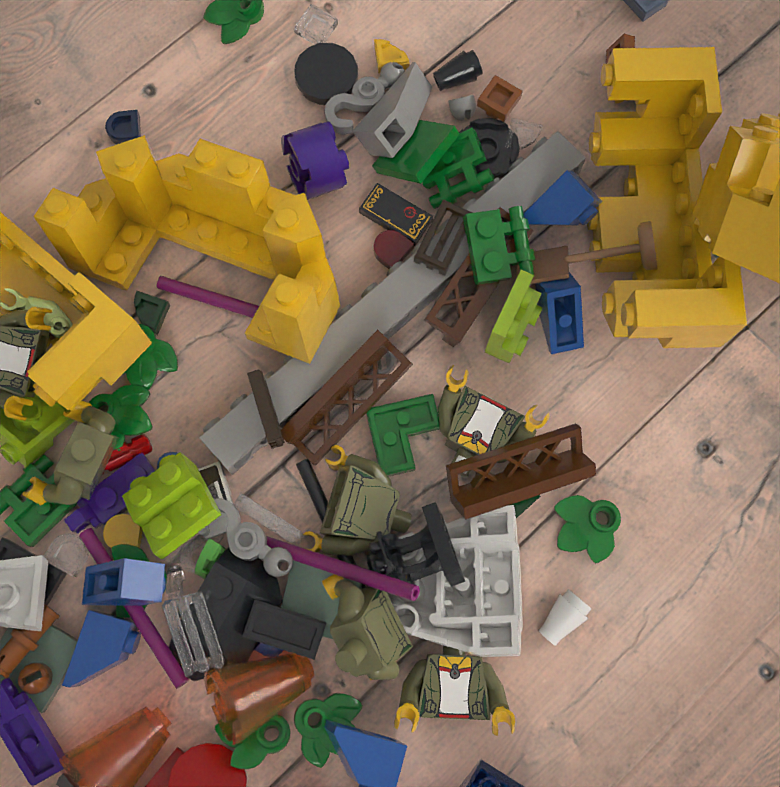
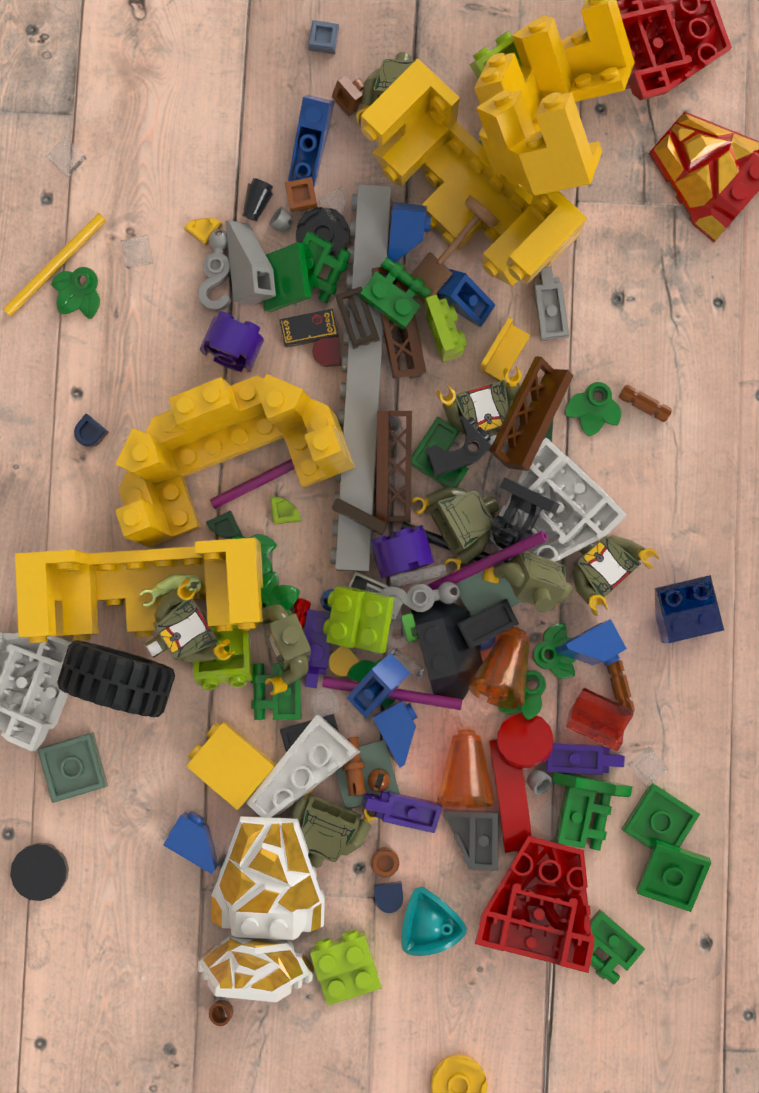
camera: 40 degrees left, 10 degrees up
clear tile [162,591,225,677] -> none
black tile [295,43,358,105] -> none
white cone [539,589,591,646] -> none
none -> lime tile [270,496,301,525]
none -> blue slope [288,95,335,187]
none -> dark purple brick [370,525,434,579]
none -> black tile [425,415,491,479]
none -> yellow panel [479,317,531,382]
none -> light grey hinge [534,265,569,342]
none -> dark orange axle [619,385,672,422]

